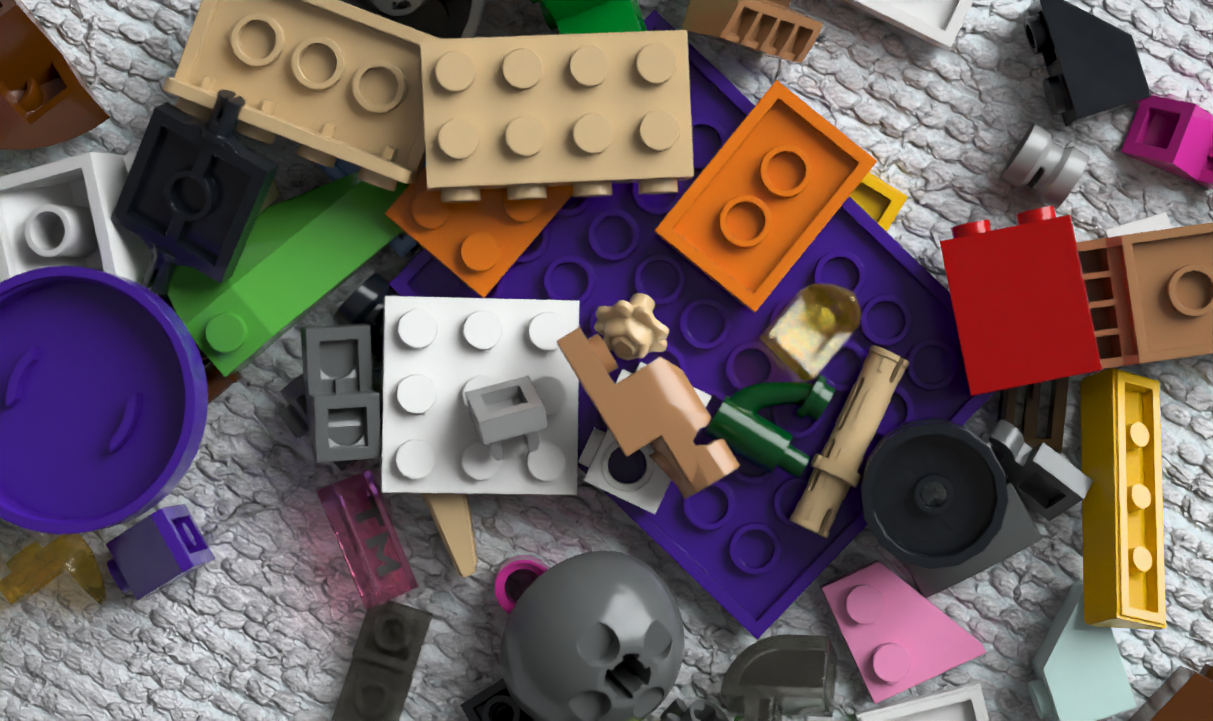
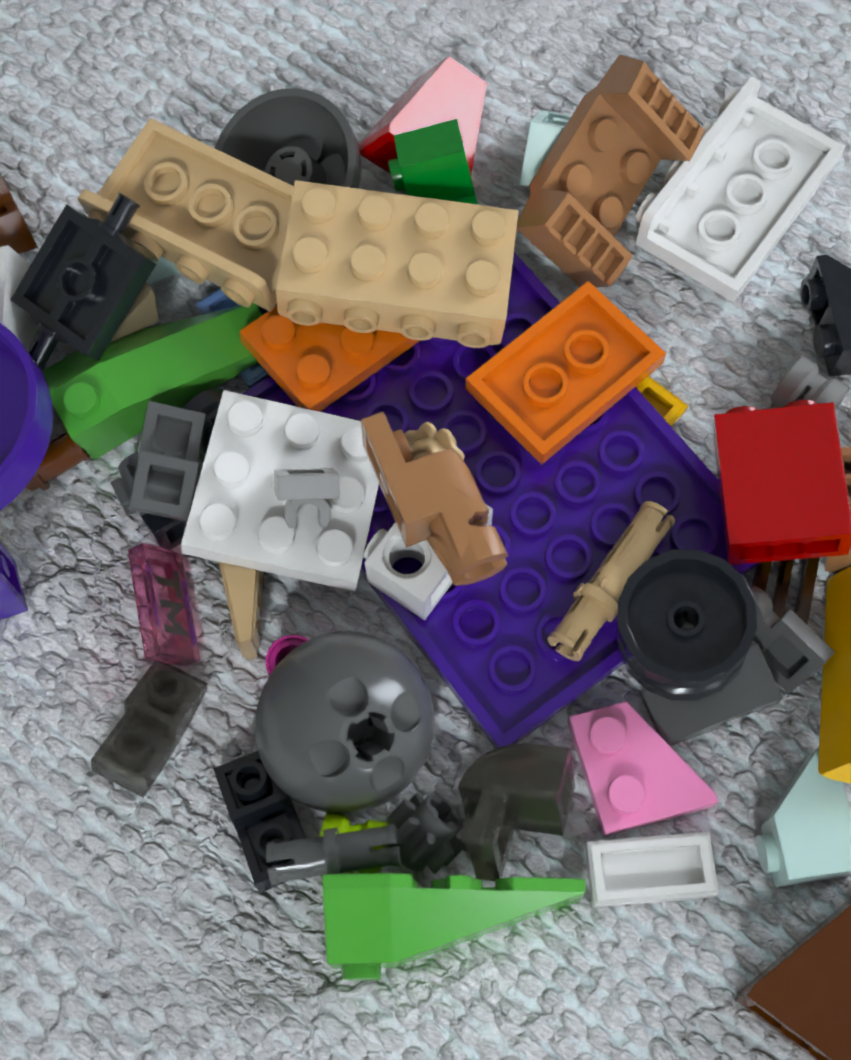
camera: 15 degrees right, 20 degrees down
dark green plant [703,374,835,479] -> none
clear yellow plate [759,283,861,382] -> none

